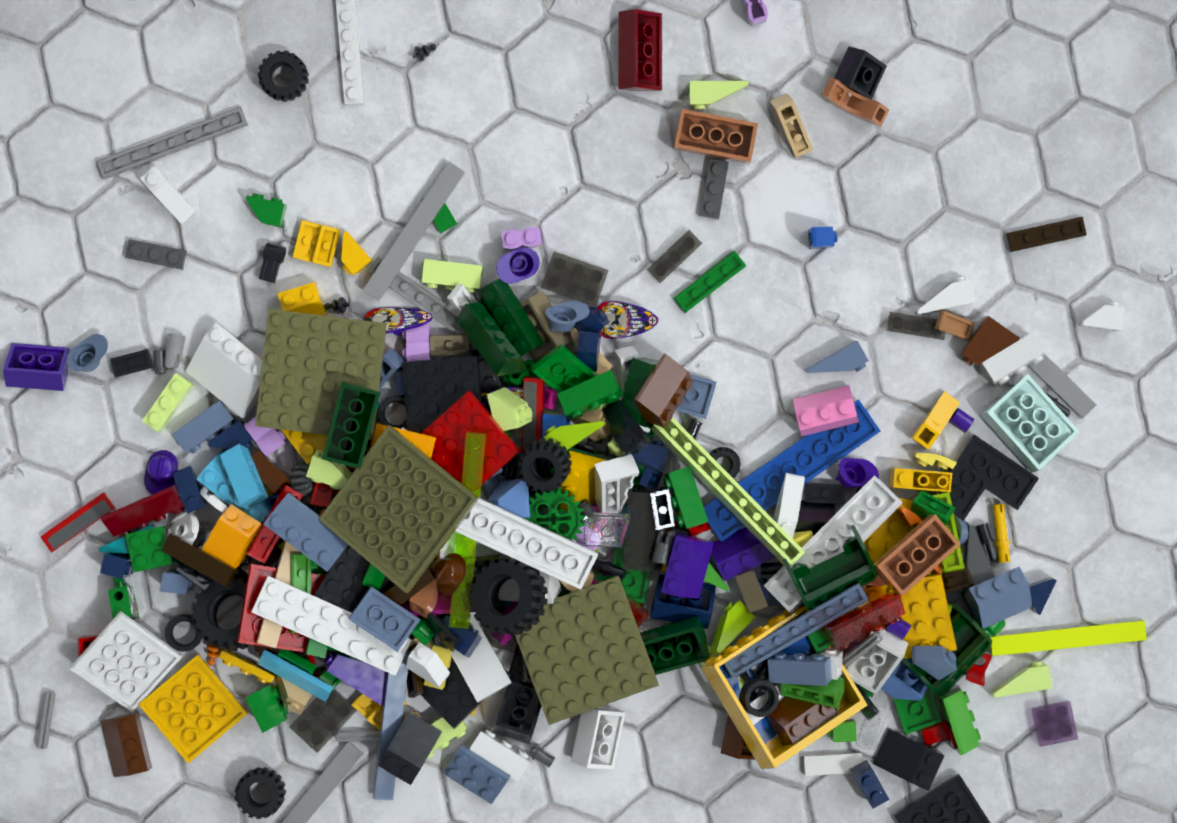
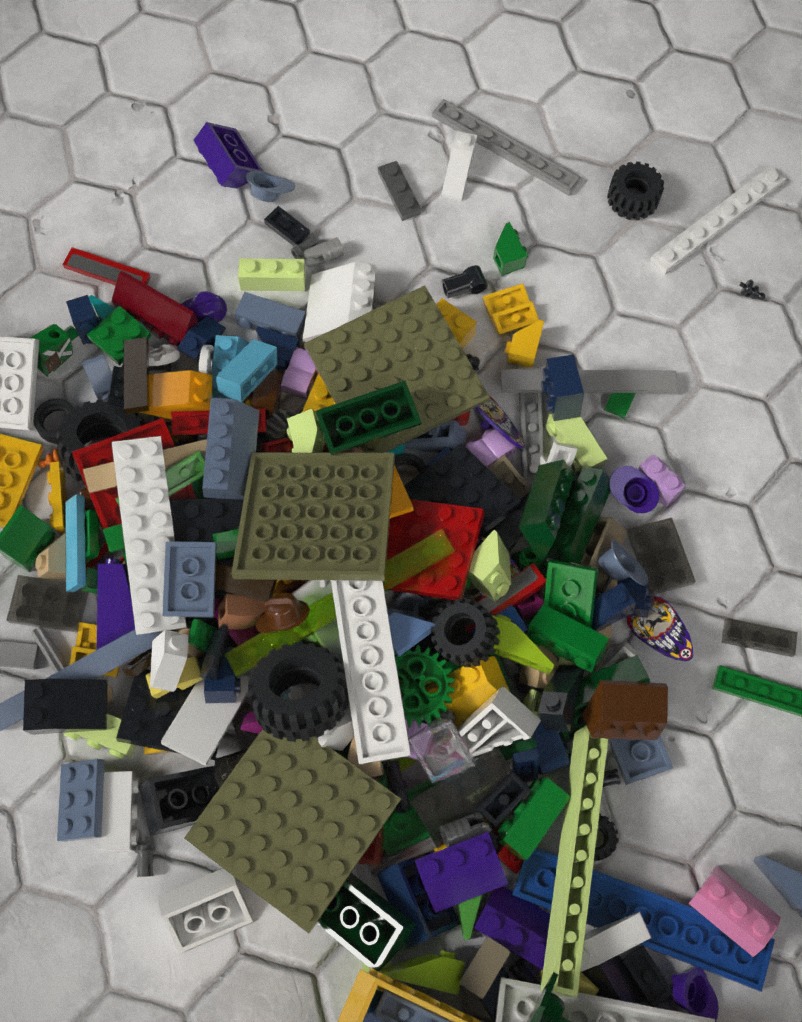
camera: 50 degrees right, 20 degrees down
none -> dark blue brick [541,354,584,421]

